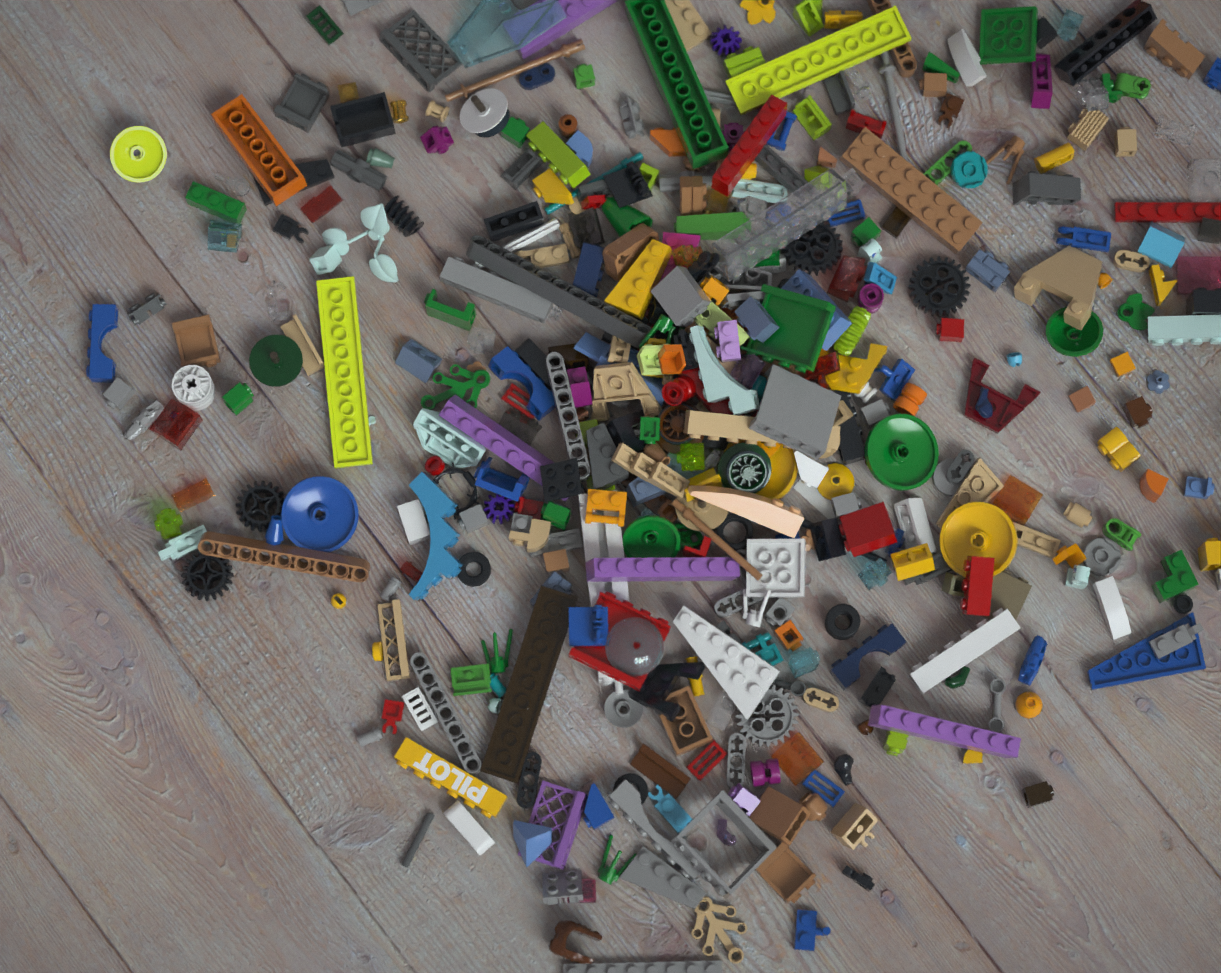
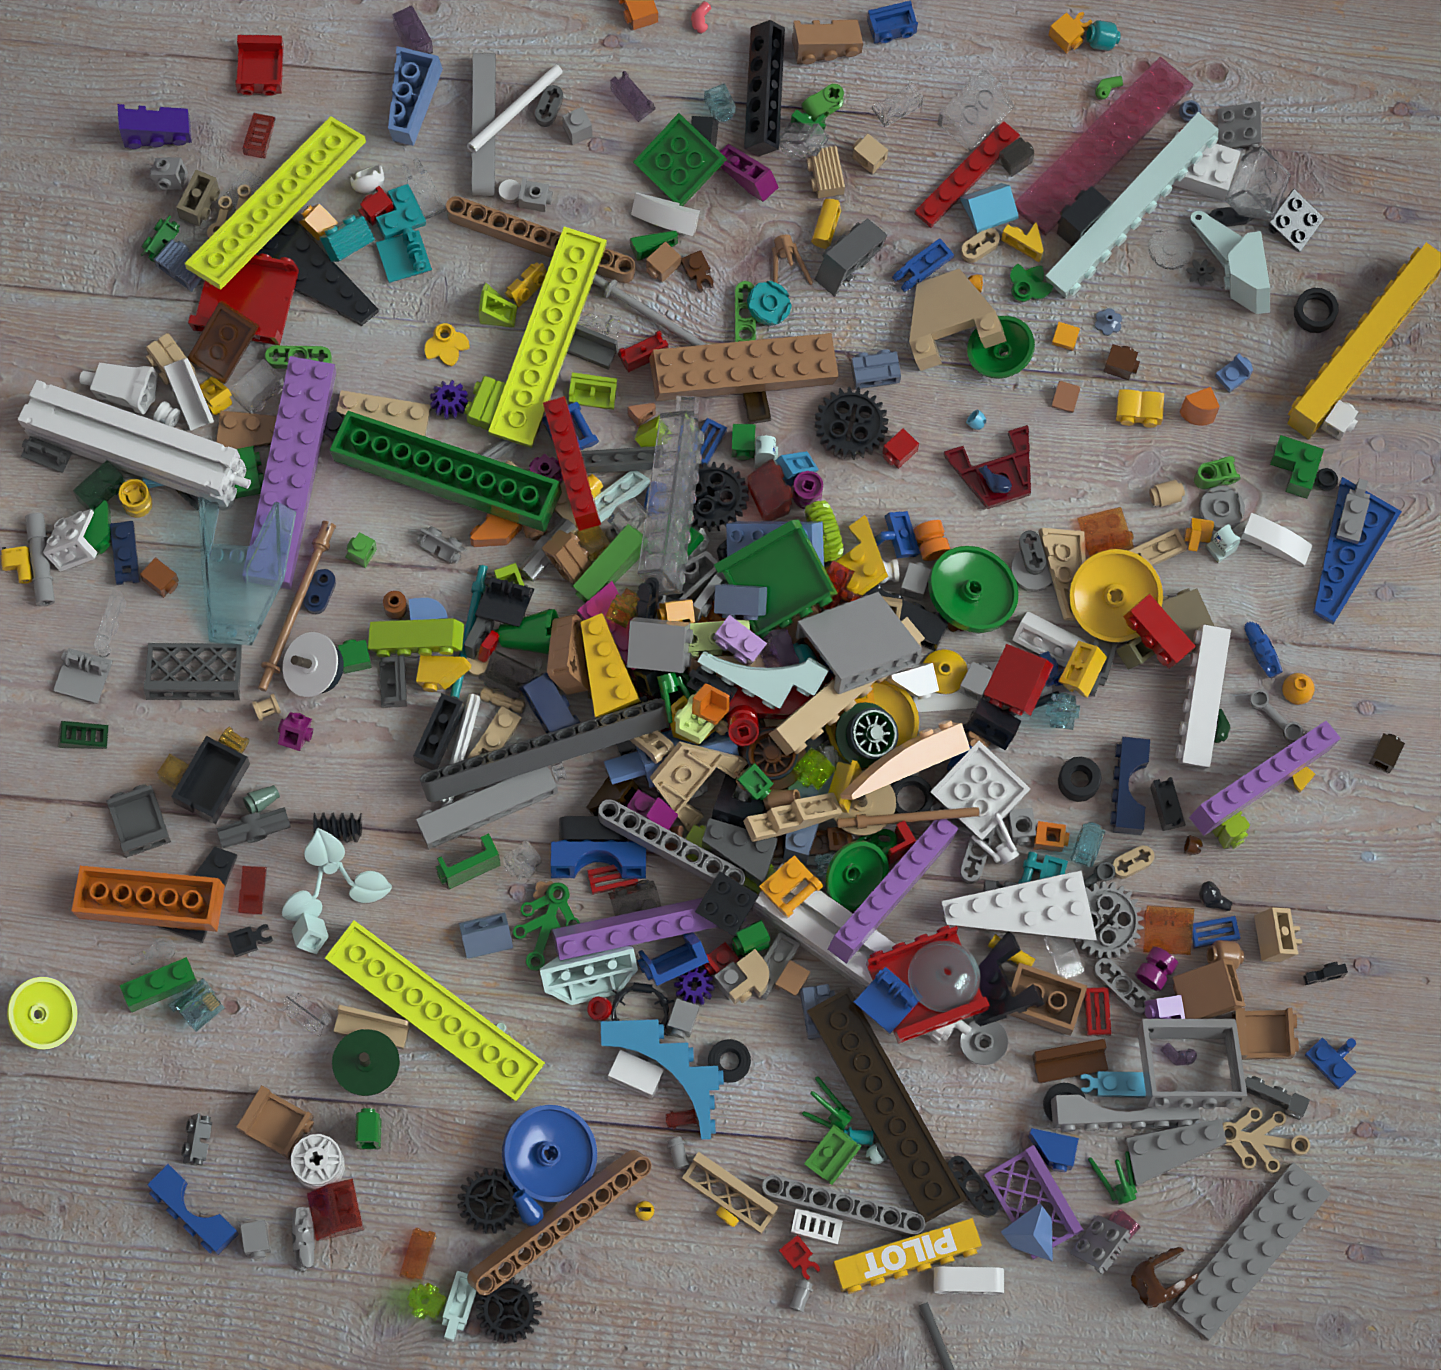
camera: 50 degrees left, 5 degrees down
none -> dark grey plate [1245,1076,1310,1120]

